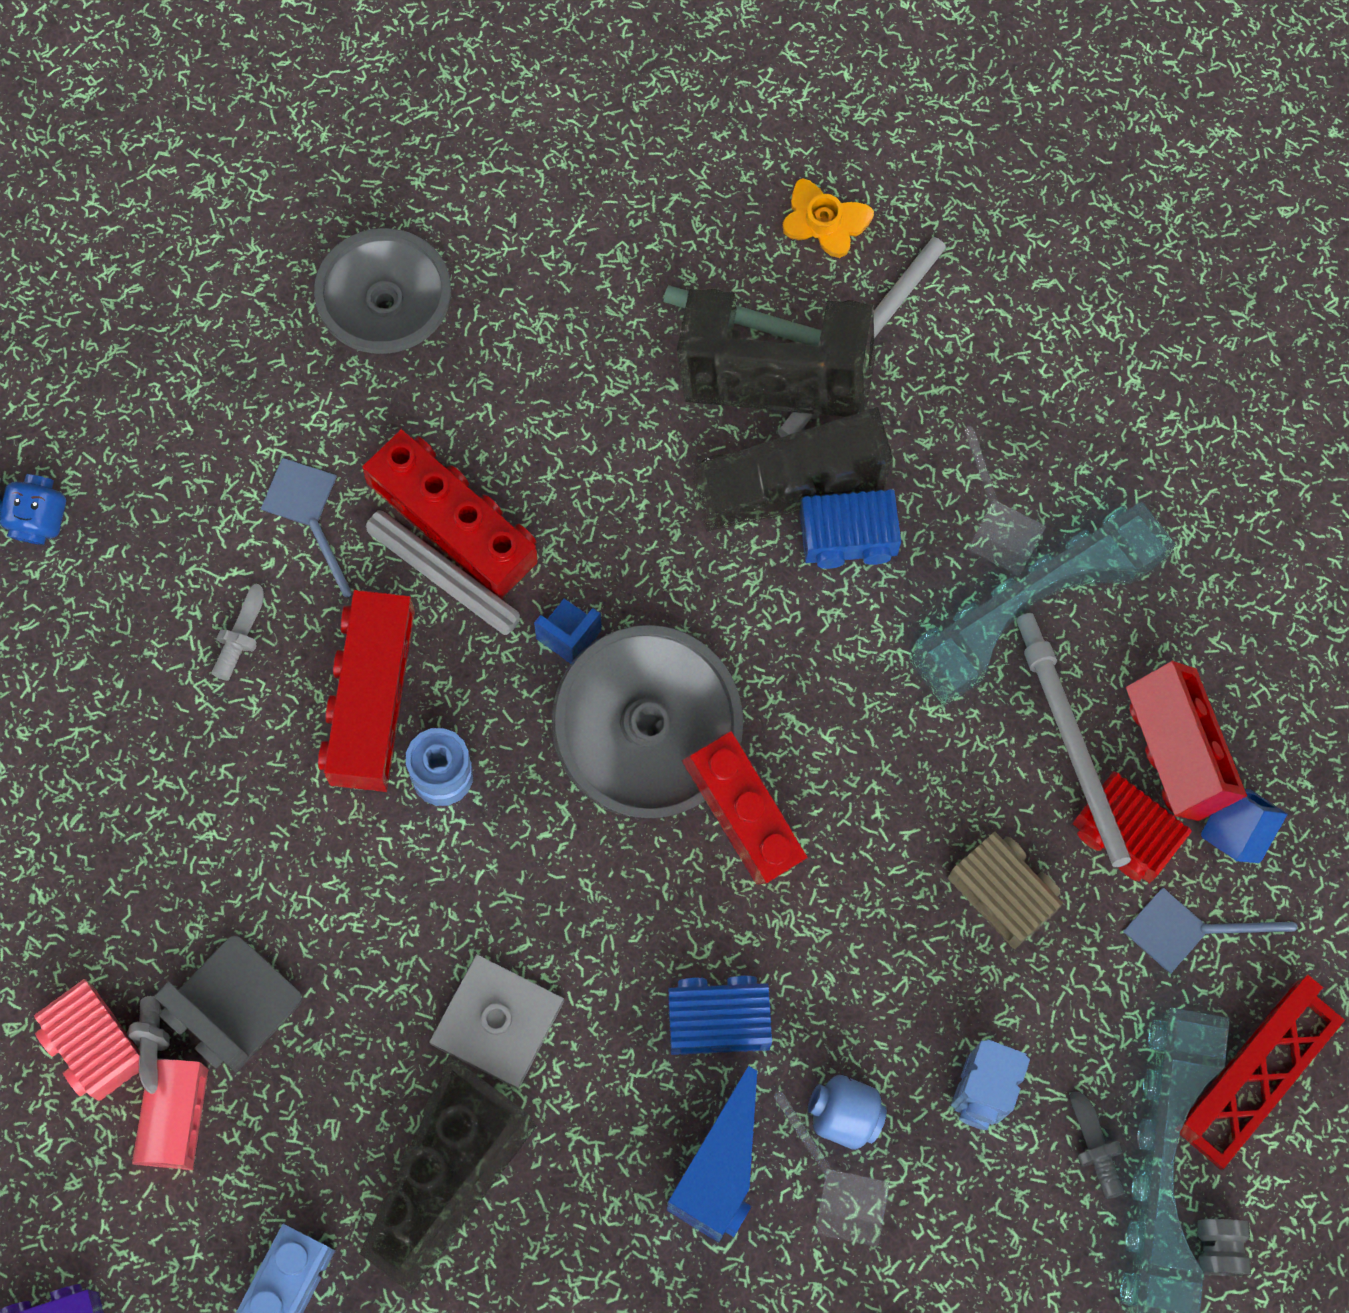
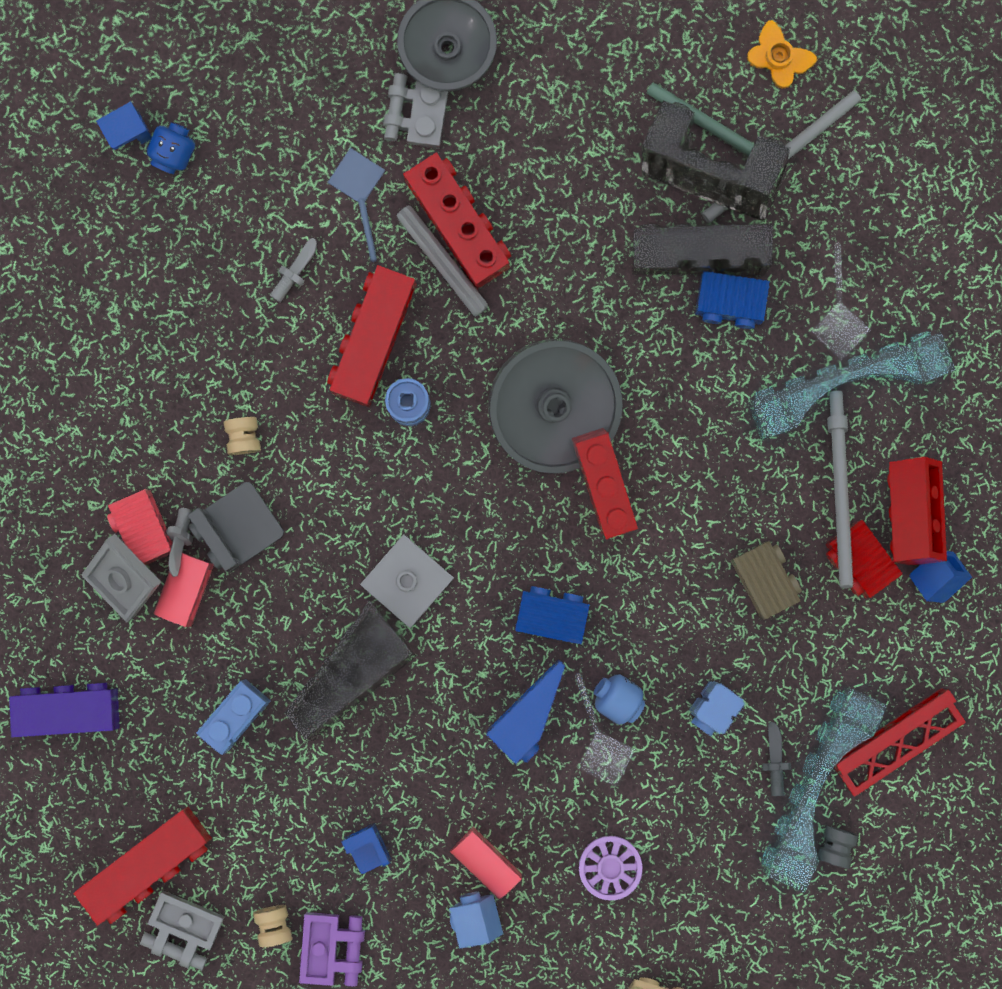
camera: 25 degrees right, 15 degrees up
blue panel [534,598,602,664] -> none
sand blue piece [1123,887,1297,974] -> none
none -> light grey plate [82,534,161,623]
none -> tan wheel [224,417,261,455]
none -> light grey plate [383,73,449,149]

